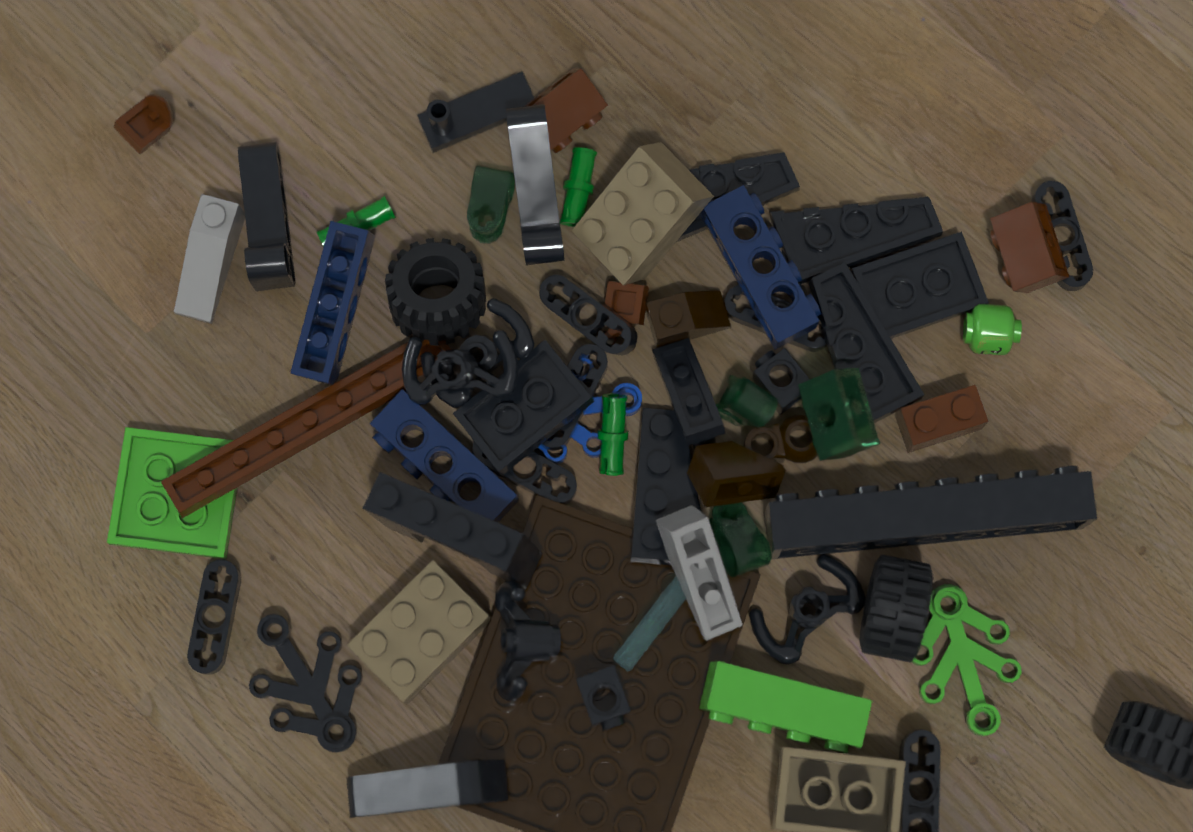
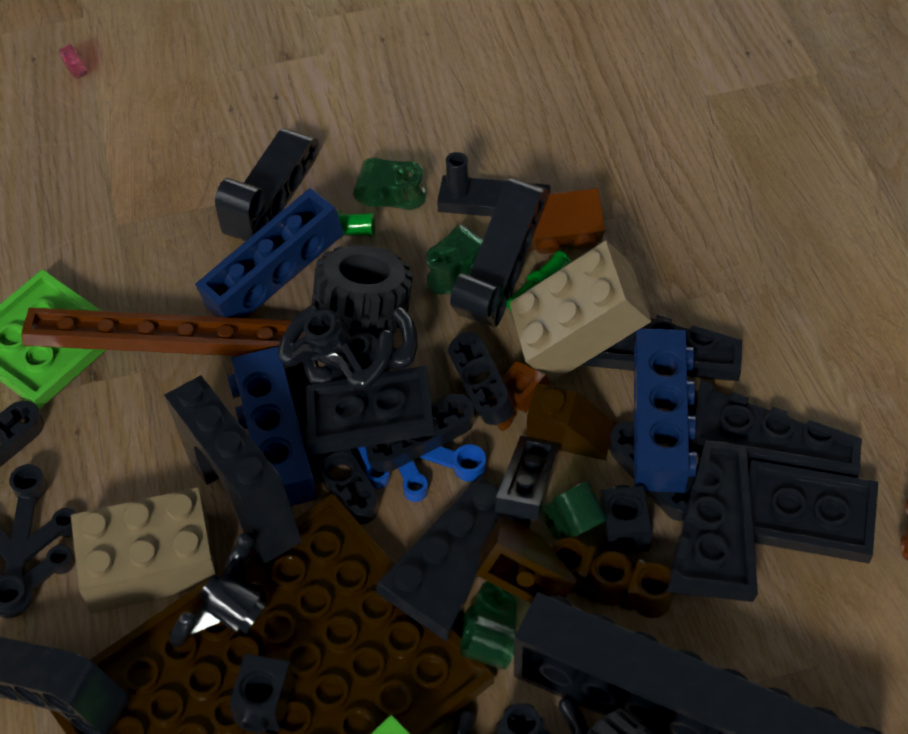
camera: 30 degrees right, 25 degrees down
reddish brown plate [114,94,173,154] -> none
light grey slope [174,194,245,324] -> none
green pin [597,393,629,476] -> none
clear light blue axle [614,576,686,671] -> none
light grey slope [656,505,742,641] -> none
clear green brick [798,368,880,461] -> none
reddish brown brick [895,384,989,453] -> none
bright green head [963,304,1022,355] -> none
none -> clear green piece [353,158,426,210]

